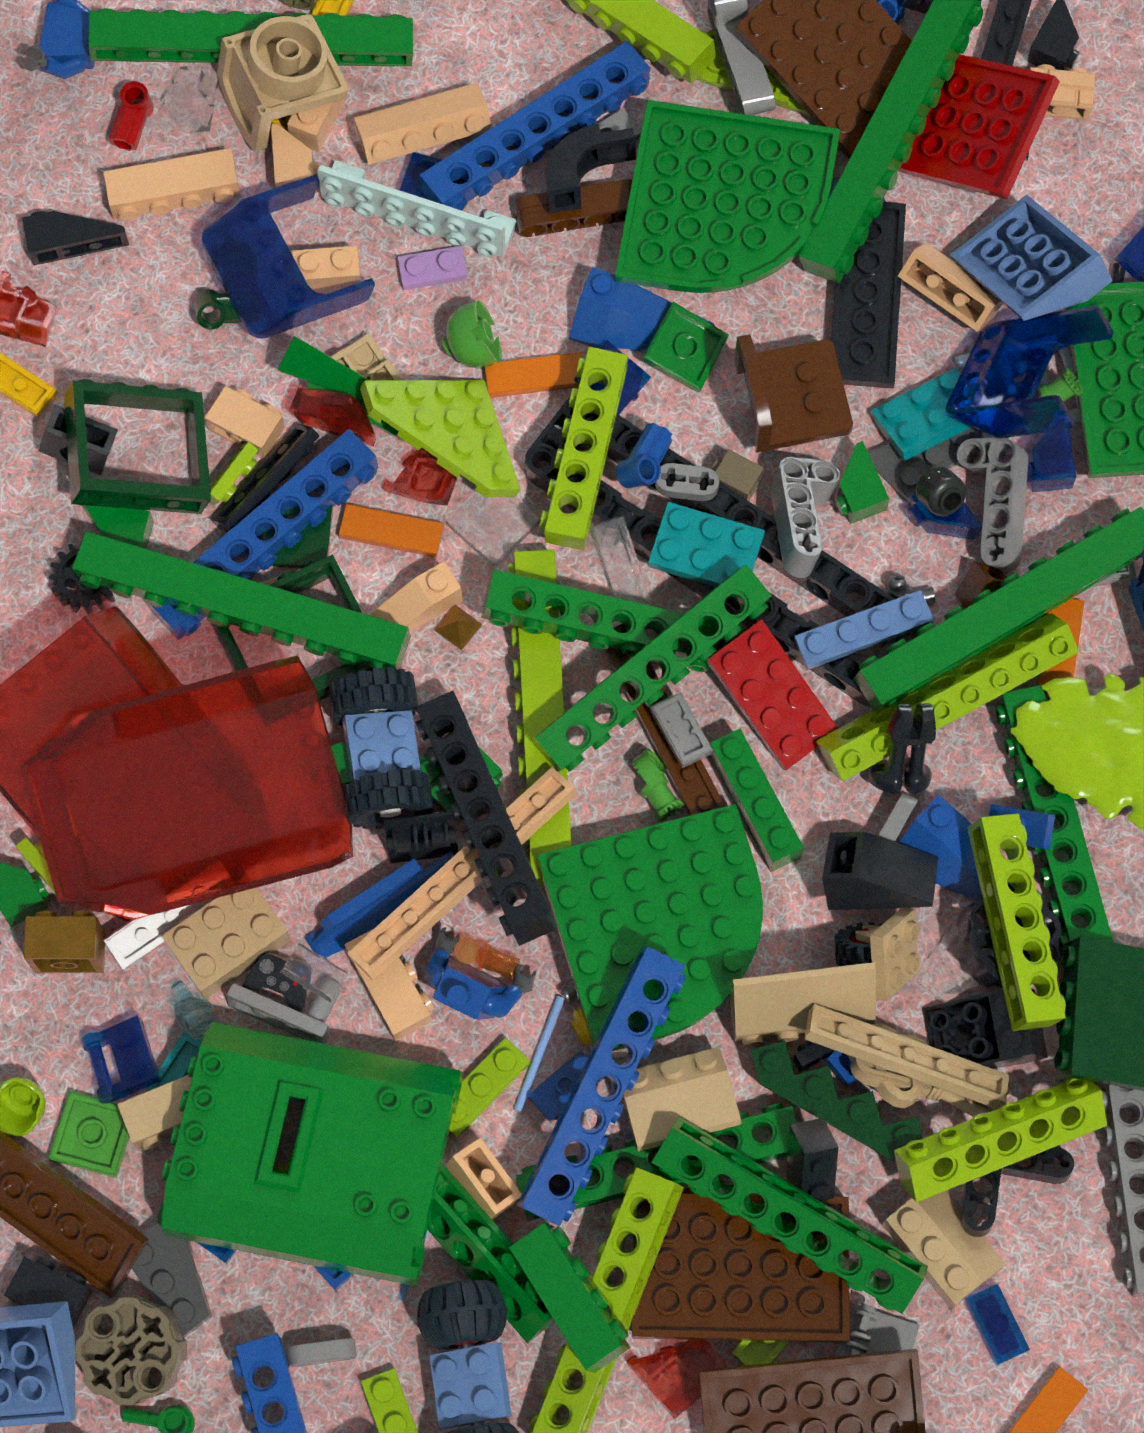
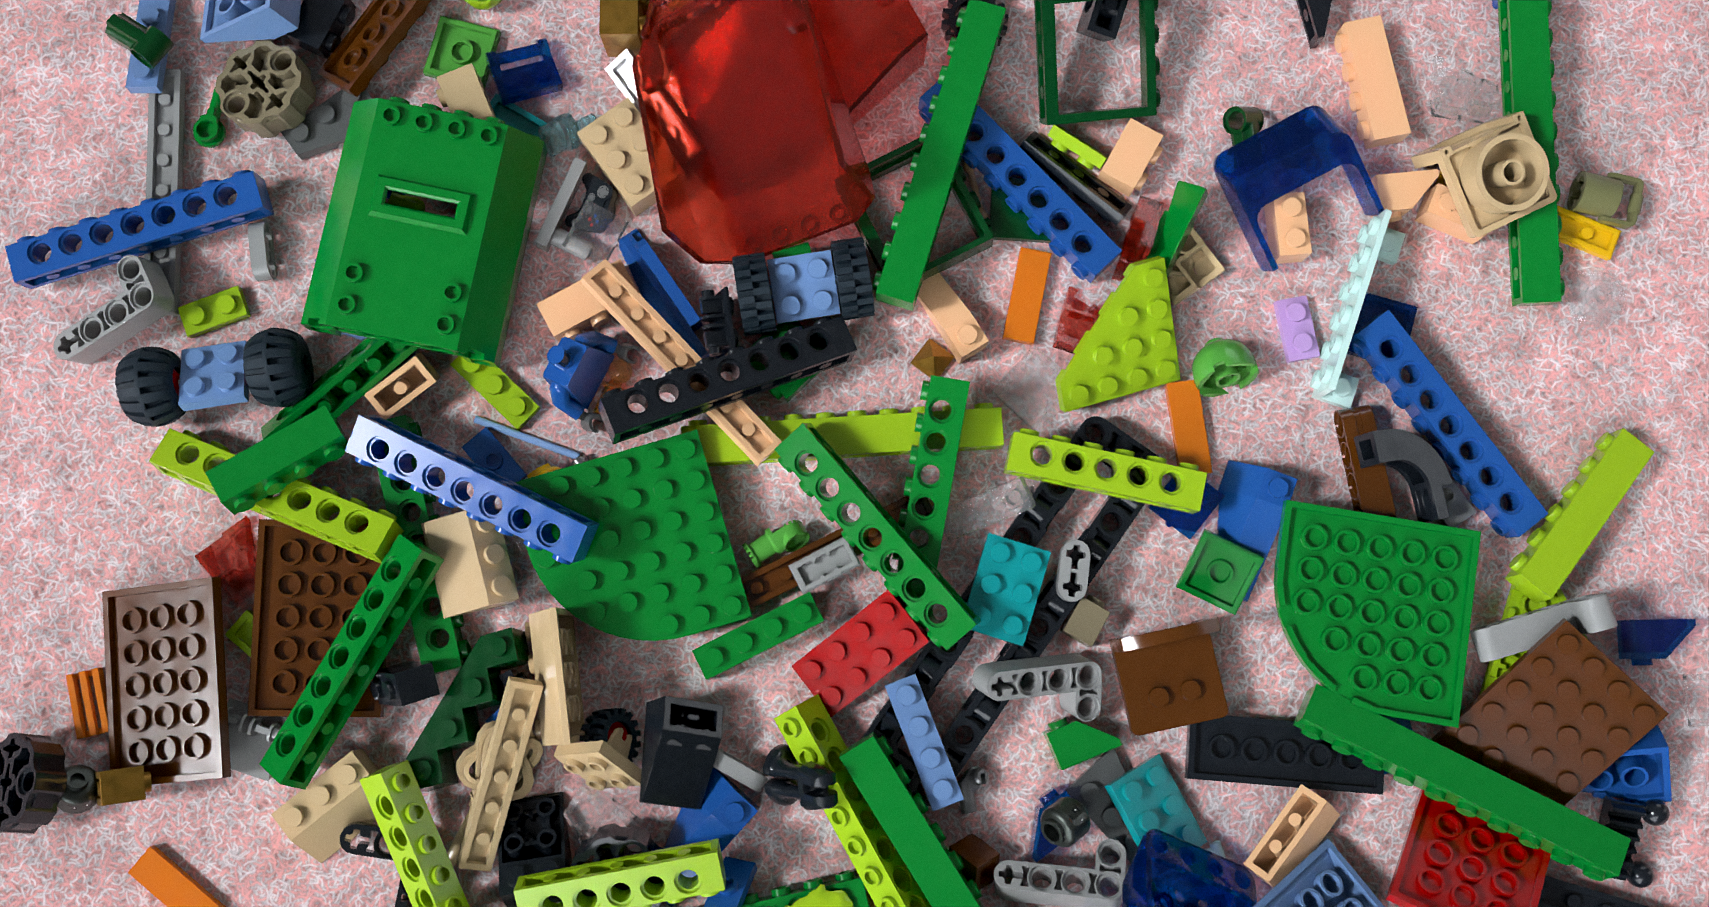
camera: 85 degrees right, 10 degrees up
green slope [84,505,154,549] -> none
red piece [108,81,154,151] -> none
light nougat brick [354,83,492,165] -> none
blue piece [616,423,673,489] -> none
clear blue plate [965,1284,1030,1366] -> none

